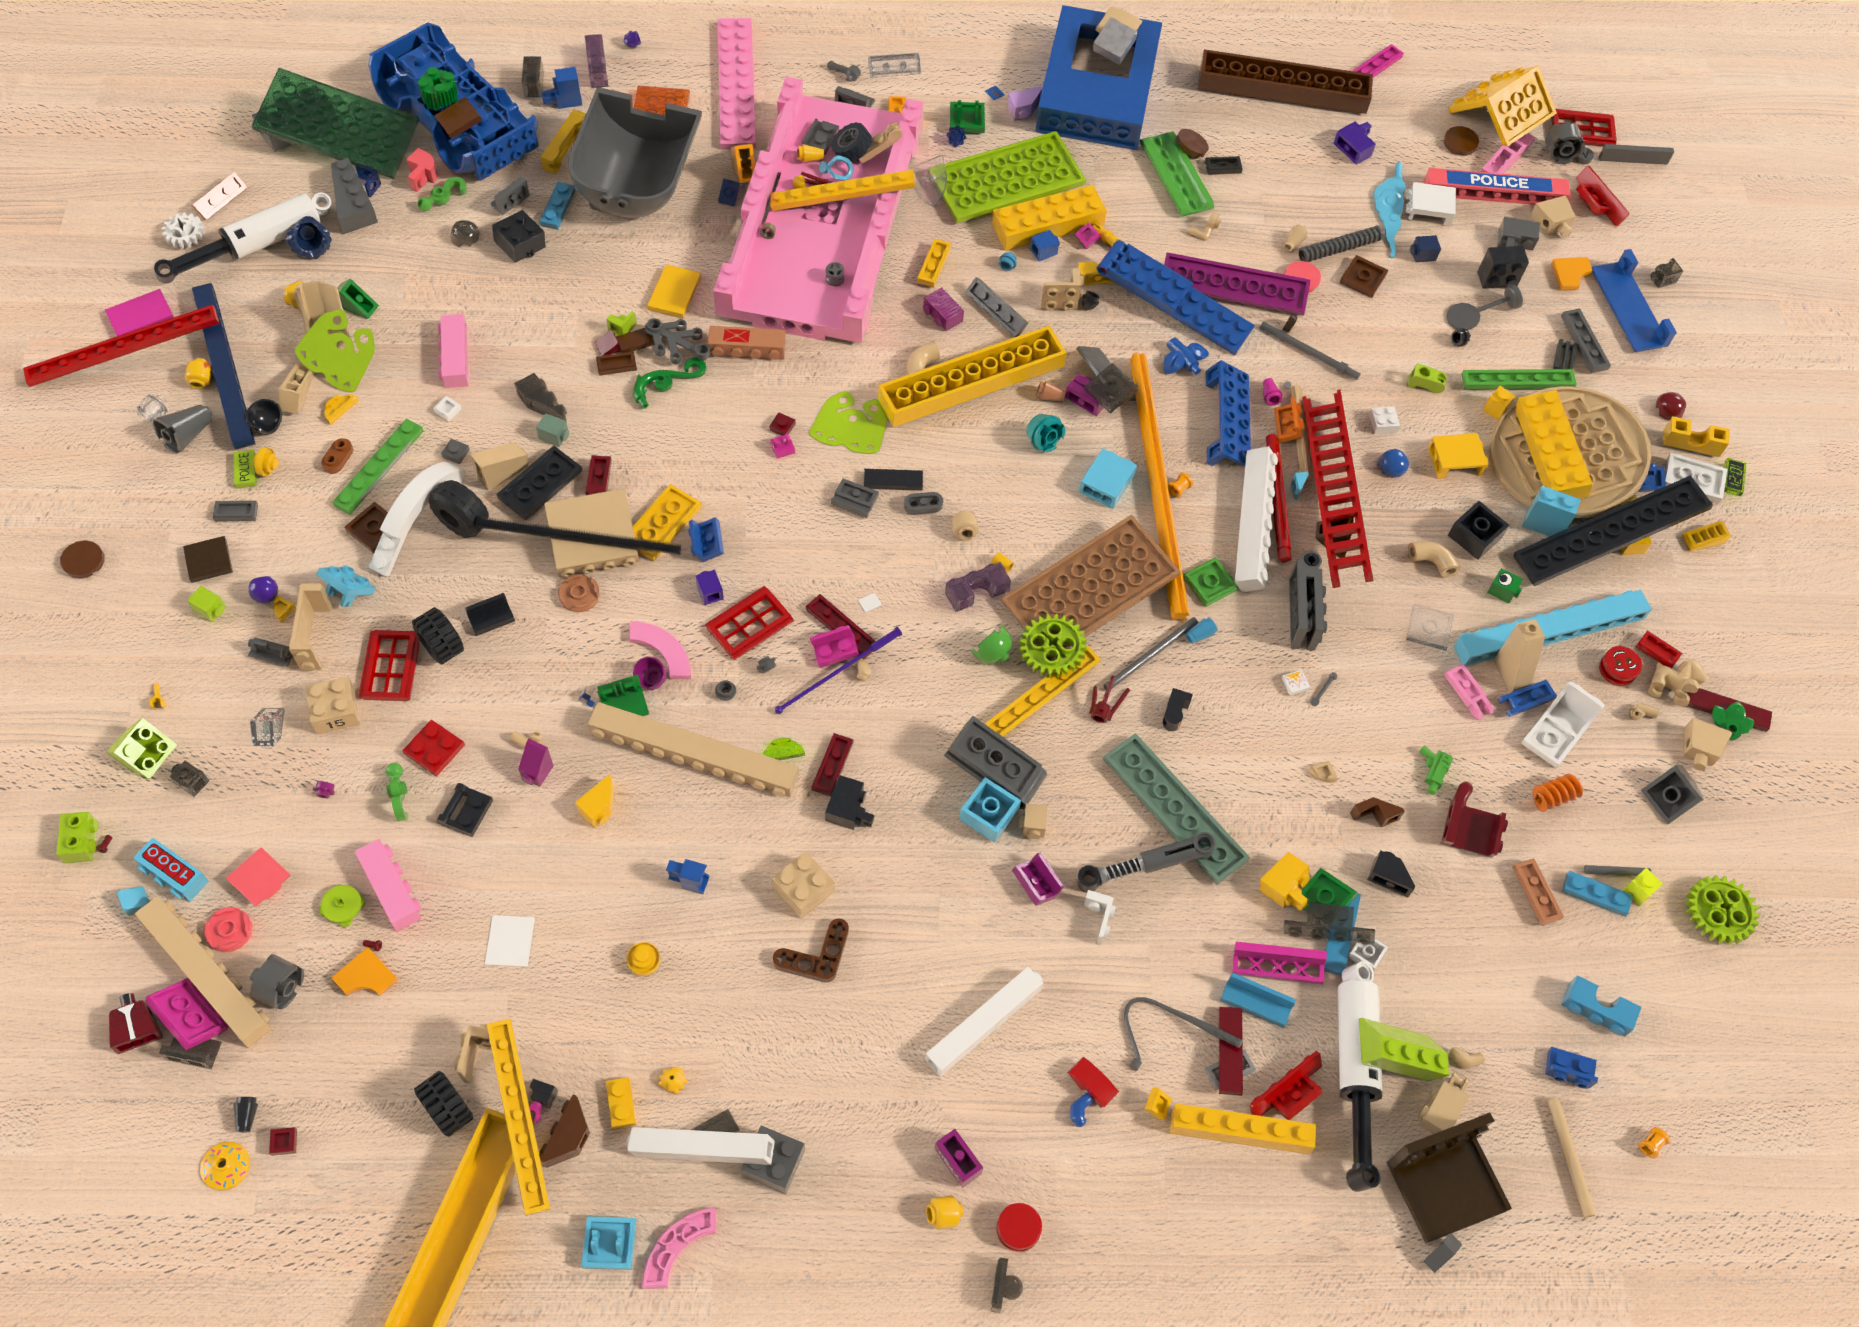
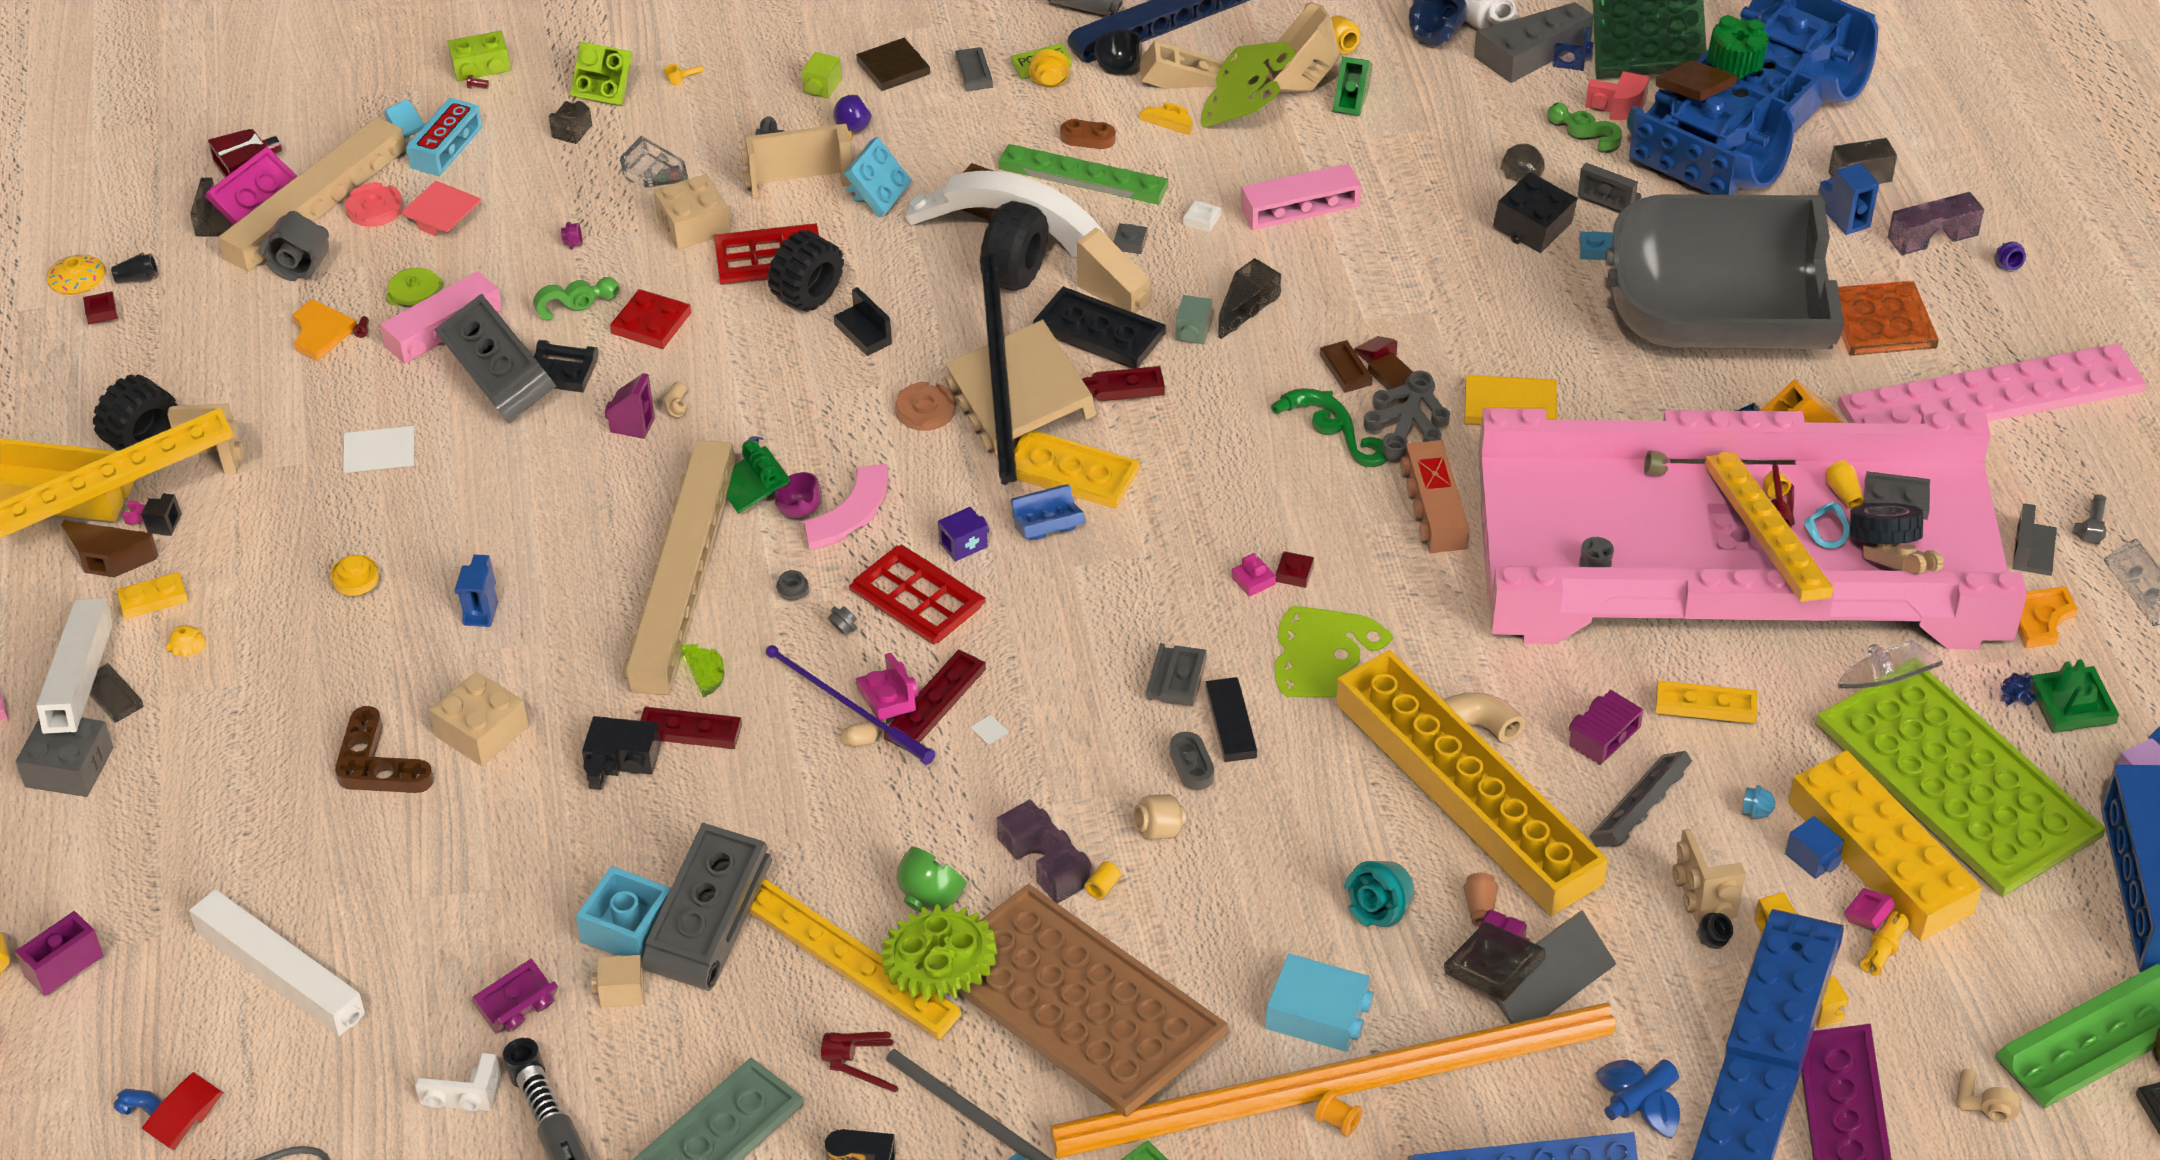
camera: 85 degrees right, 15 degrees down
yellow slope [575,775,614,828] -> none
lime panel [606,311,637,336] -> none
none -> dark grey hinge [434,293,556,423]

